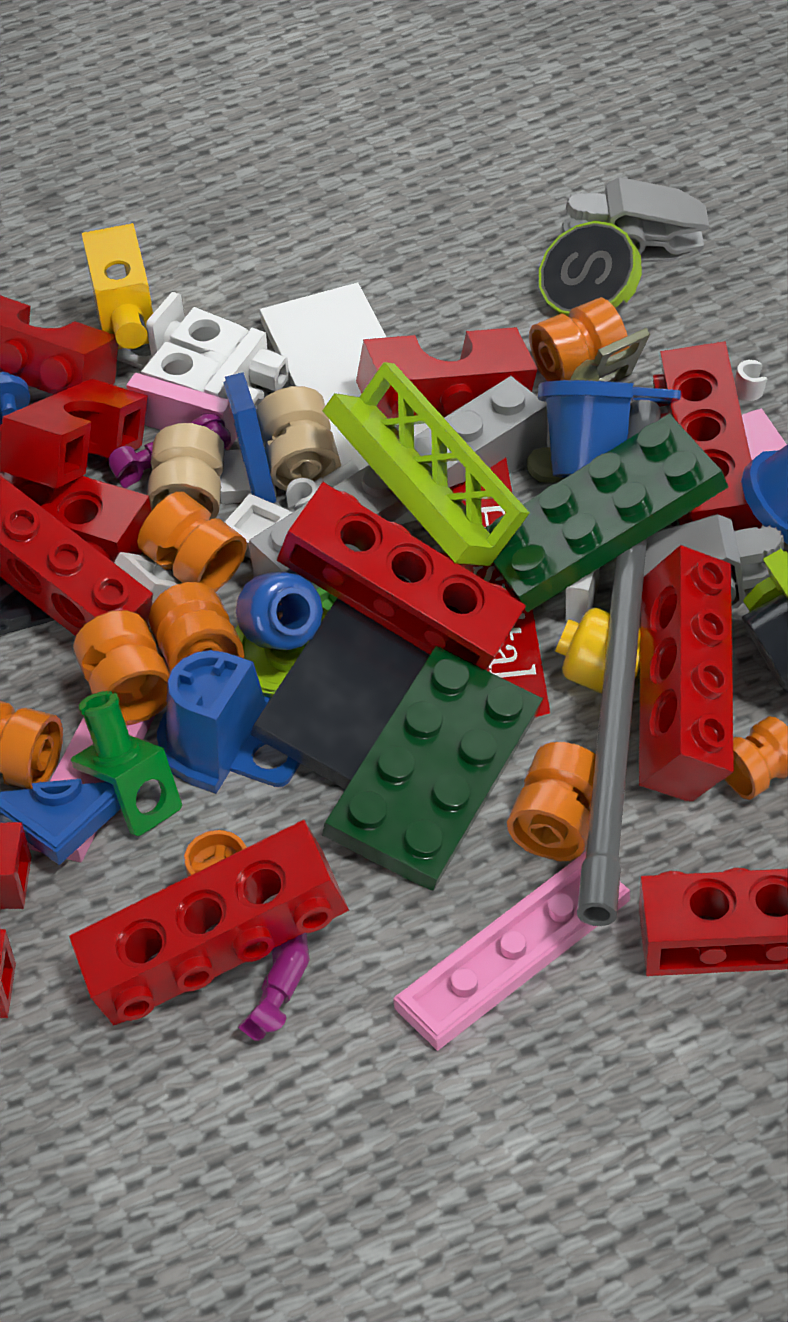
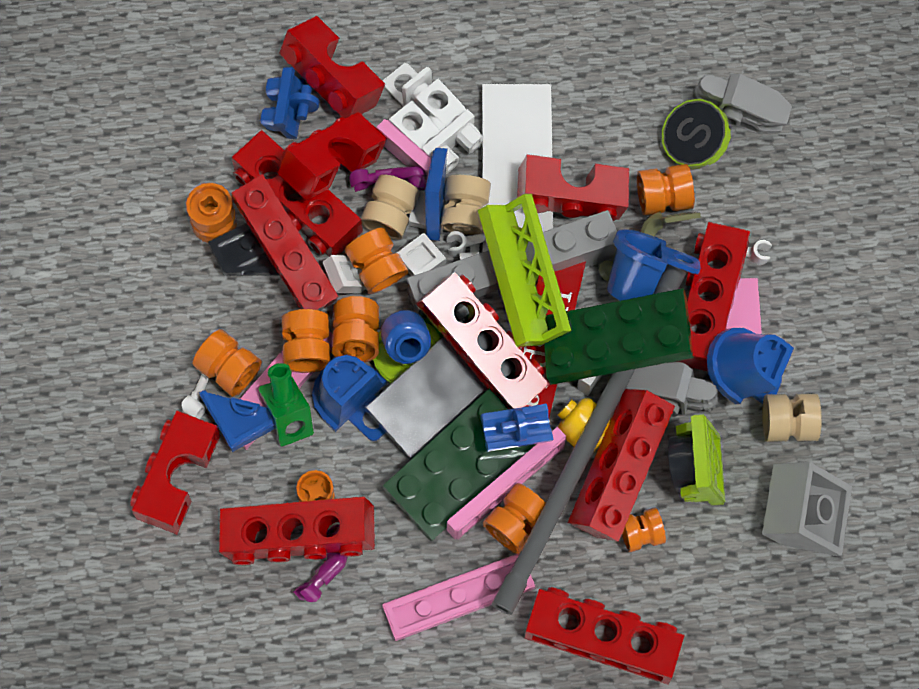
camera: 15 degrees right, 20 degrees up
yellow torso [81,223,153,350] -> none
none -> bright pink tile [447,427,566,540]
none -> blue hips [480,404,554,452]

